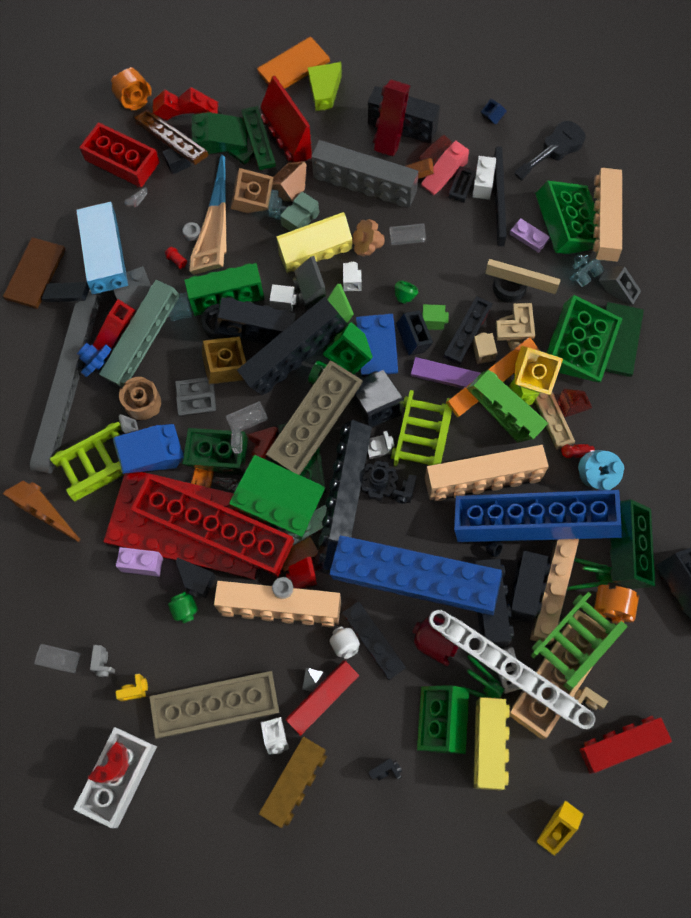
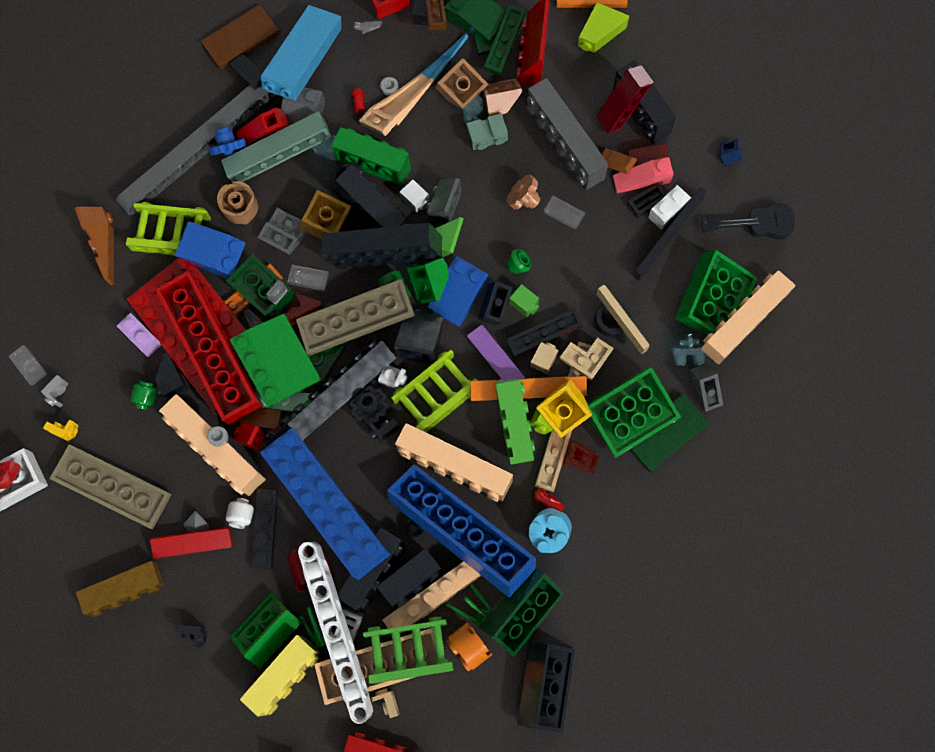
camera: 40 degrees right, 5 degrees up
light grey slope [119,414,138,434] -> none
white bracket [261,717,289,755] -> none
light yellow slope [277,212,352,273] -> none
white brick [343,262,362,291] -> none
lavender plate [510,219,550,253] -> none

